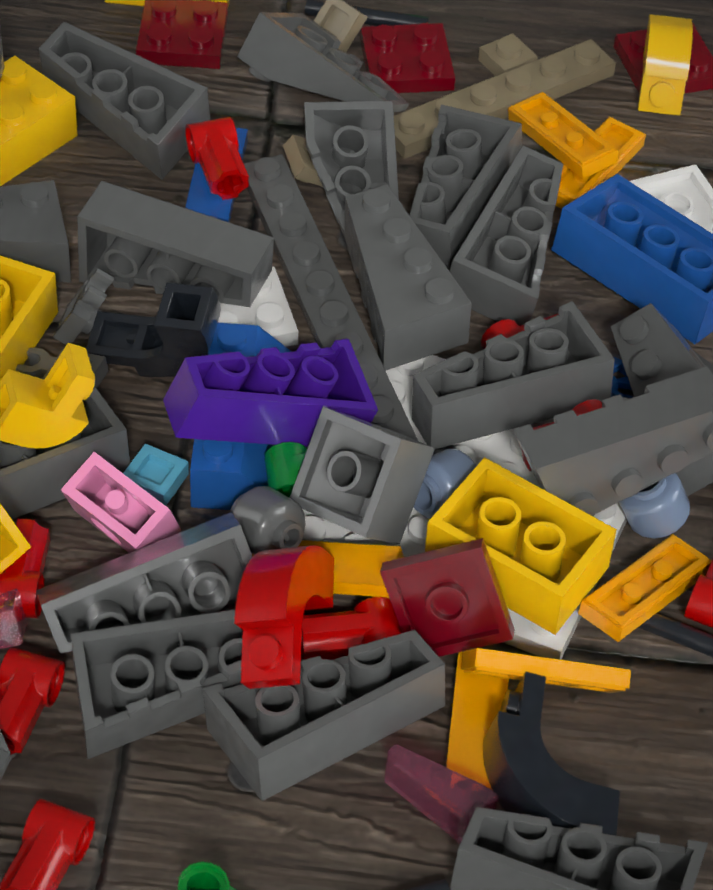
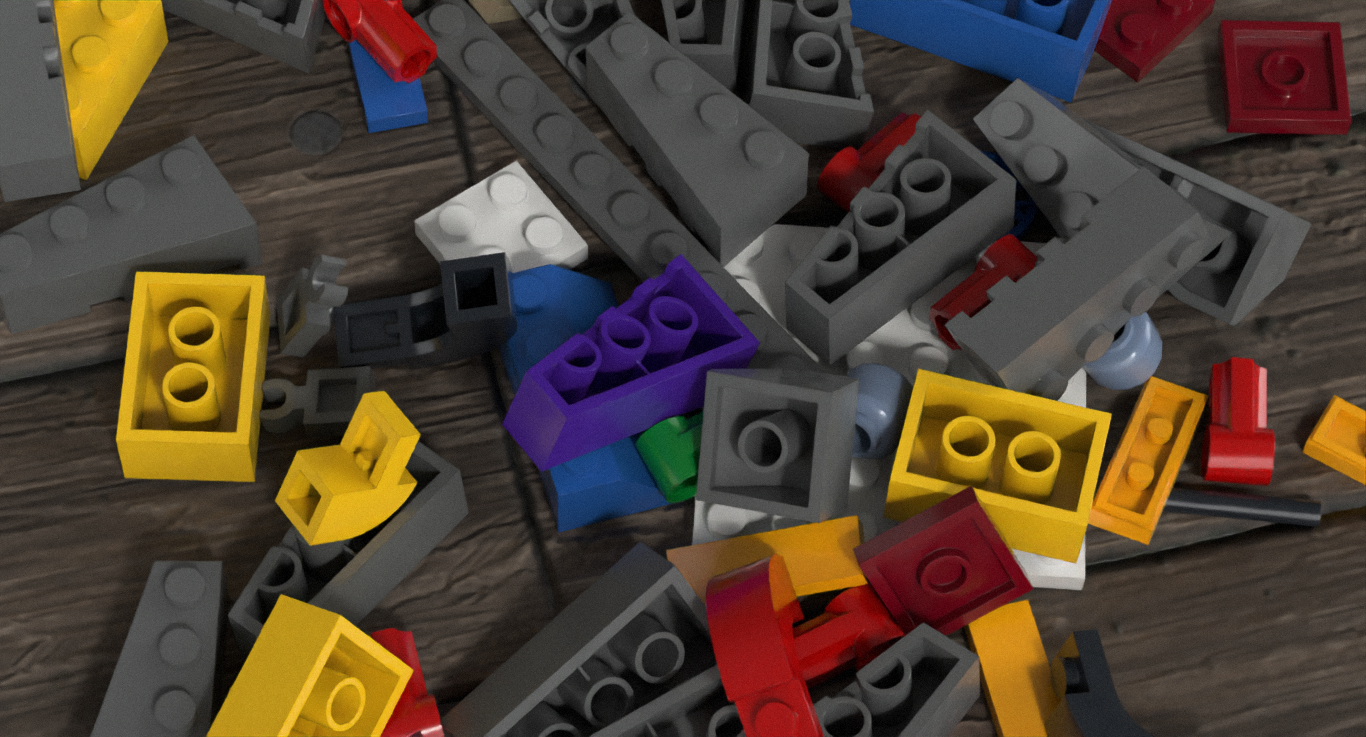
camera: 20 degrees left, 10 degrees up
bright pink brick [61,452,181,553] -> none
dark grey wedge [77,181,274,307] -> none
medium azure plate [123,443,189,506] -> none
dark grey head [231,486,306,555] -> none
light orange tile [461,648,631,693] -> none

